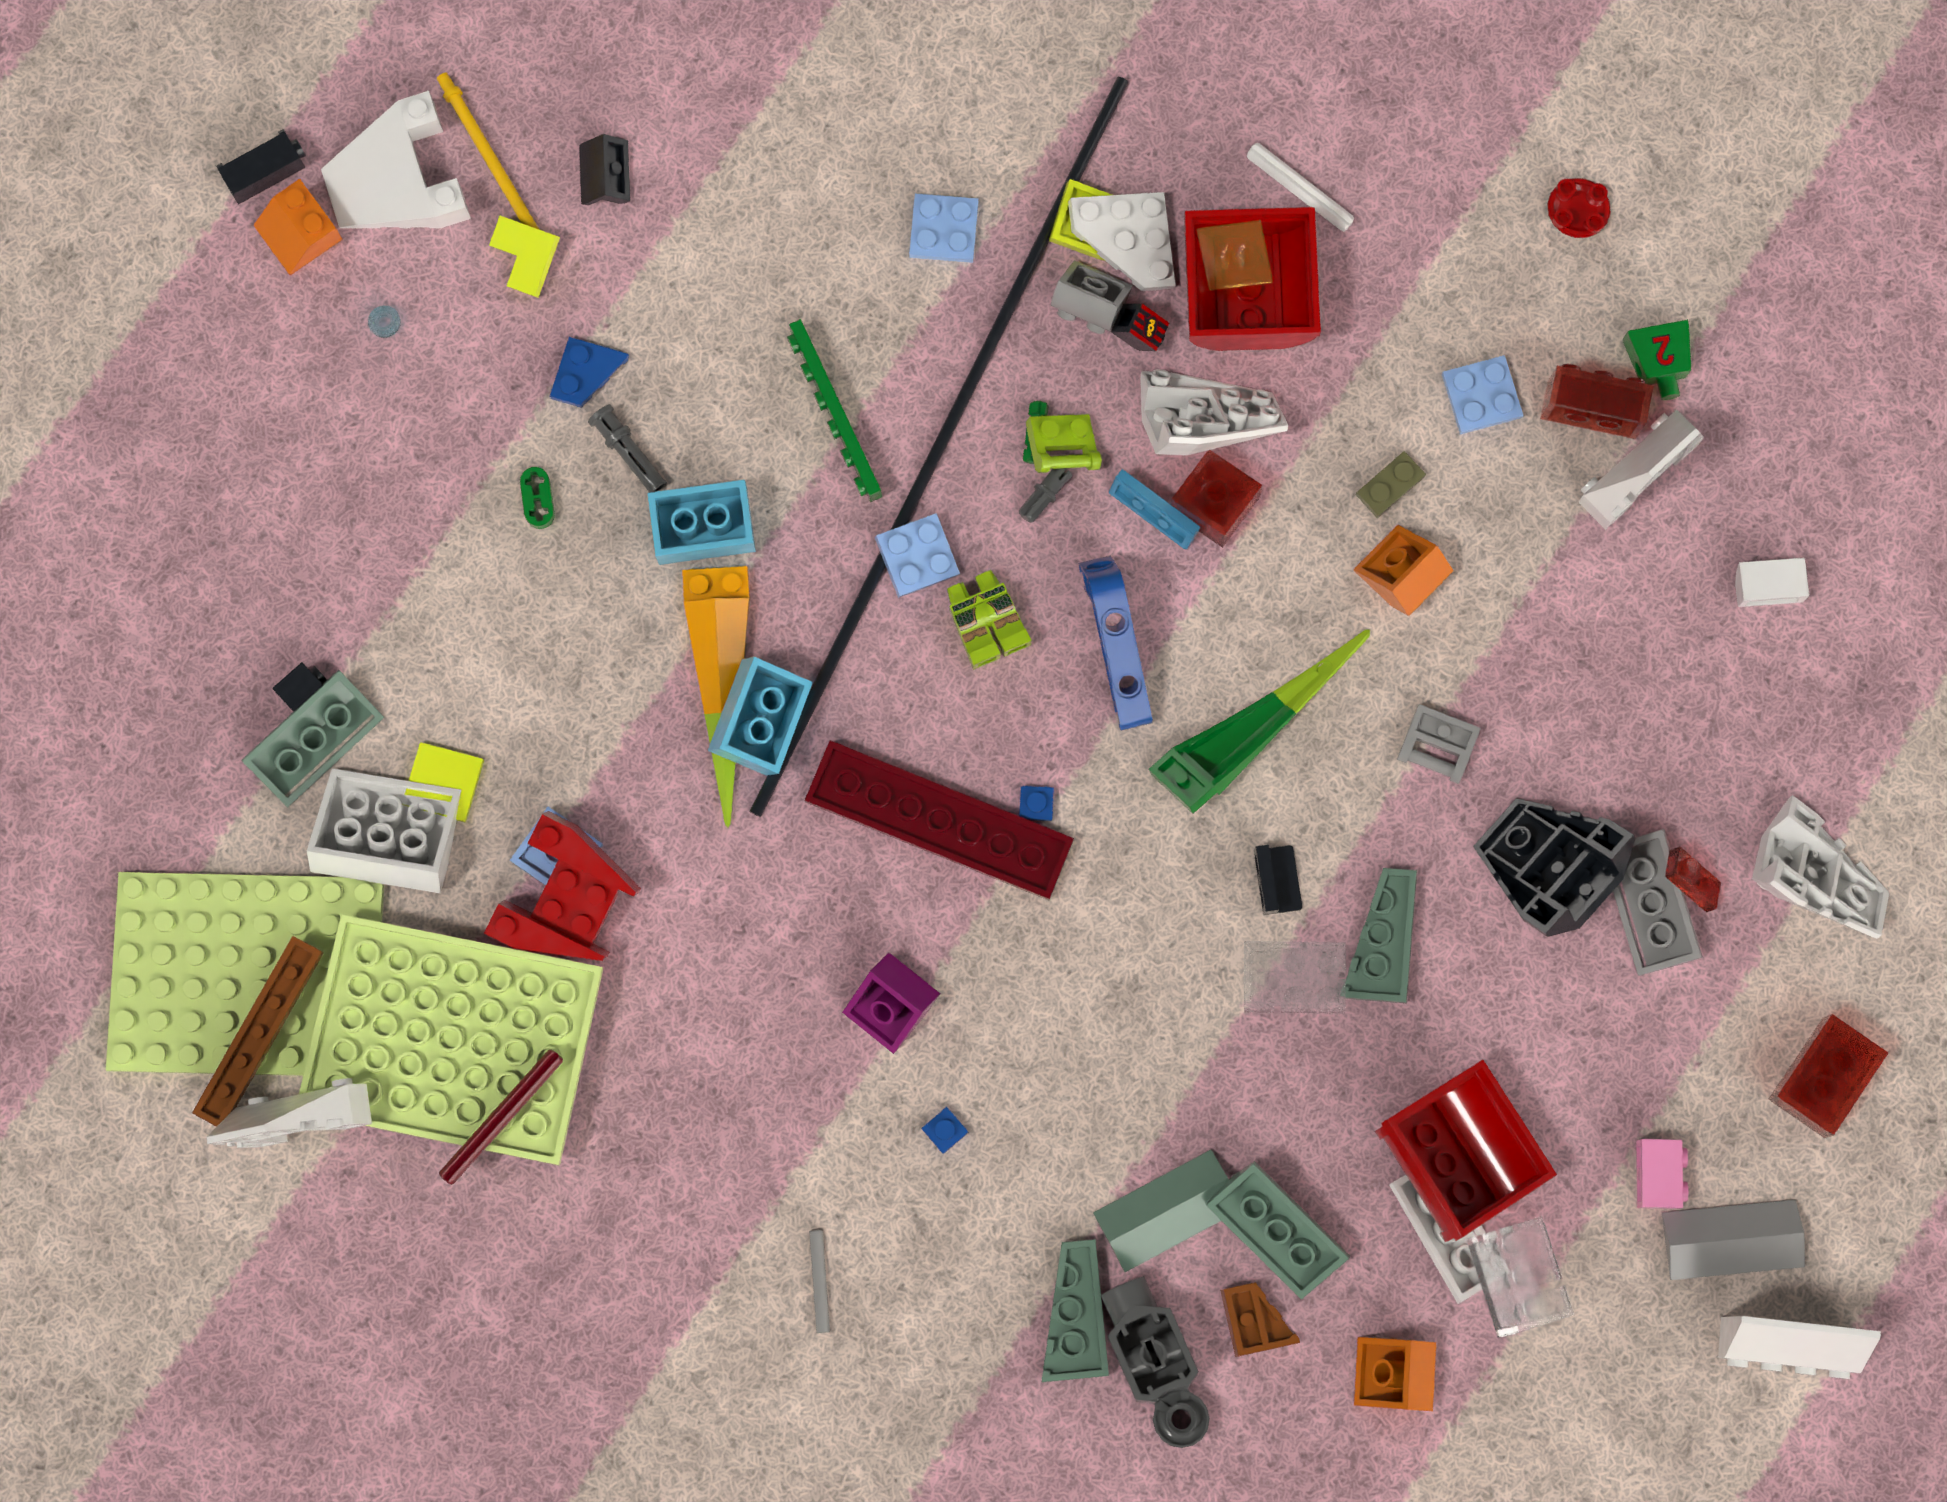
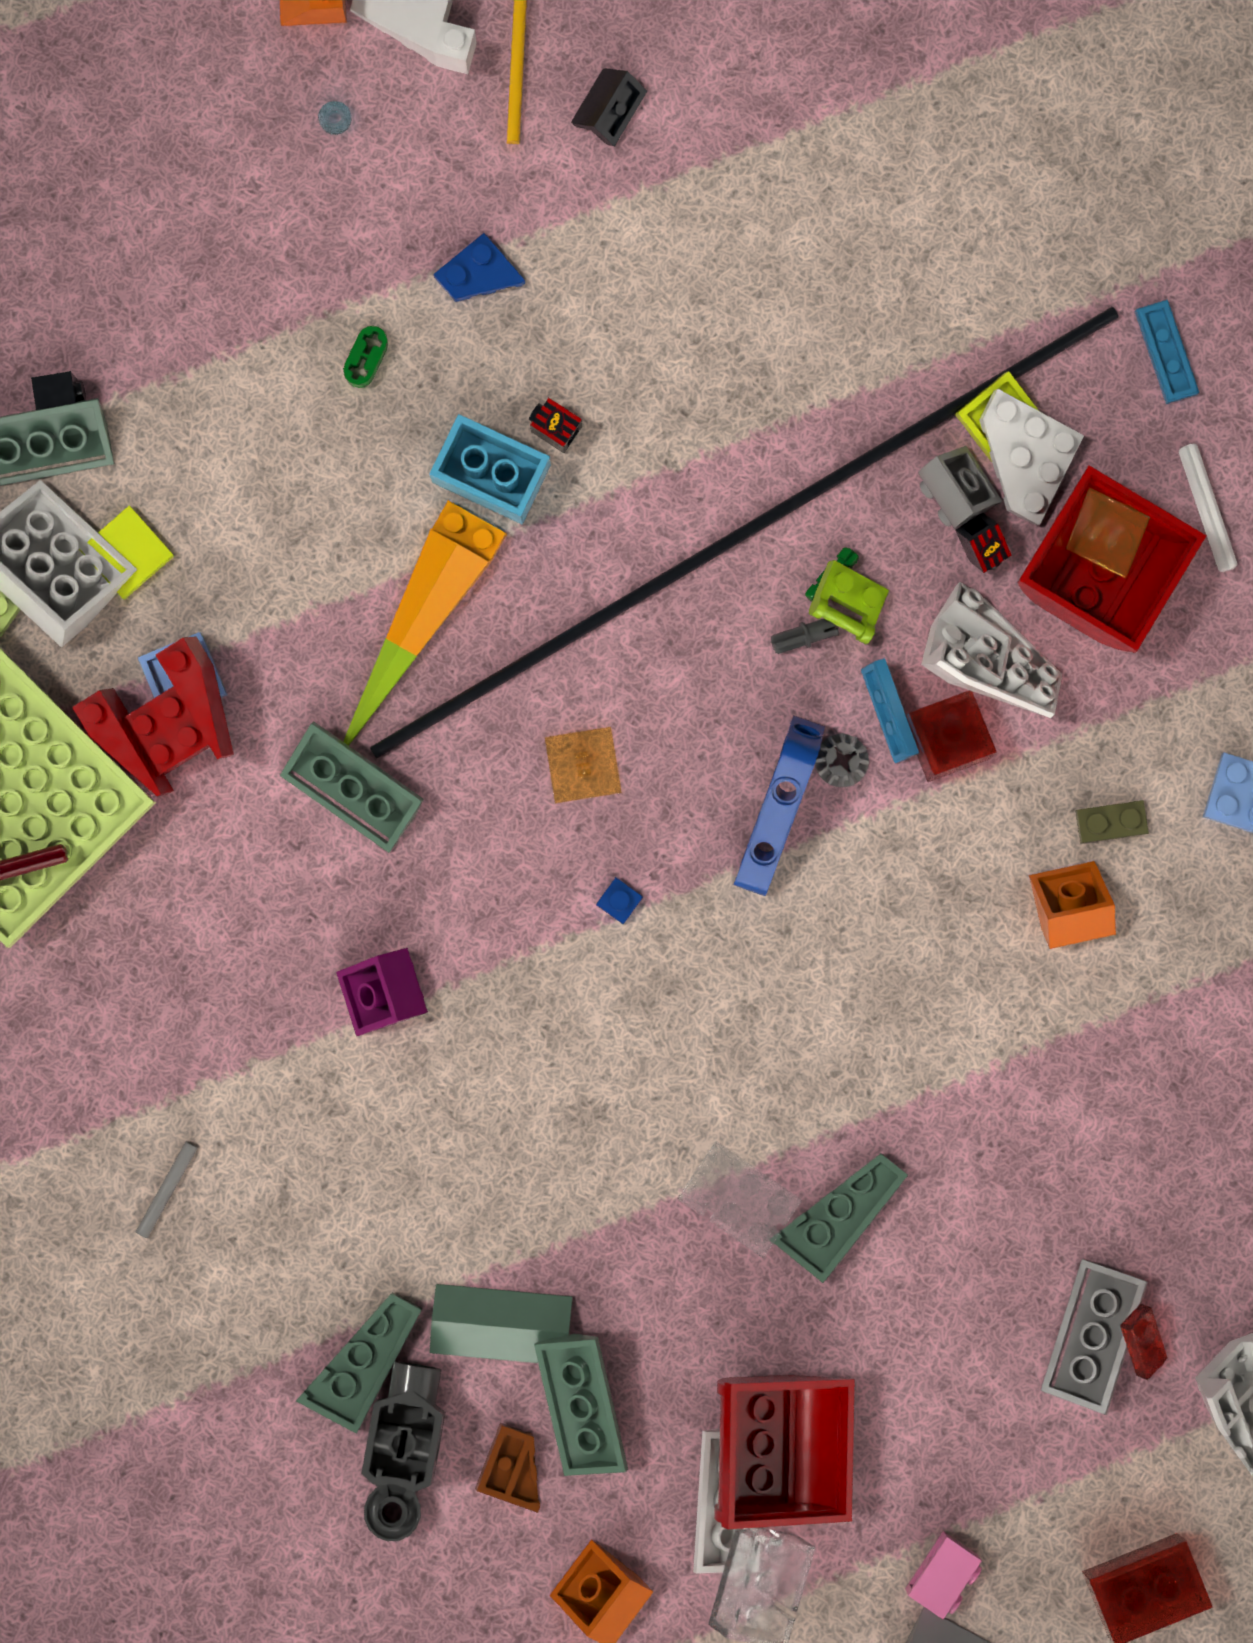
camera: 30 degrees right, 5 degrees up
neon yellow tile [489,216,560,298] -> none
dark grey pin [588,404,667,493] -> none
medium azure brick [708,657,813,776] -> none
green plate [787,319,882,503] -> none
dark red plate [804,740,1074,901] -> none
light blue plate [875,513,960,598] -> none
light blue plate [909,193,979,263] -> none
blue plate [921,1107,969,1154] -> none
lime hips [947,570,1032,670] -> none
green plate [1148,629,1370,814] -> none
black panel [1253,845,1302,916] -> none
light grey plate [1397,704,1481,784] -> none
black wedge [1473,798,1635,937] -> none
none -> sand green slope [280,721,424,853]
none -> brick [529,397,583,453]
none -> clear yellow piece [544,727,622,804]
none -> light grey gear [815,733,869,787]
none -> dark azure tile [1134,299,1199,404]

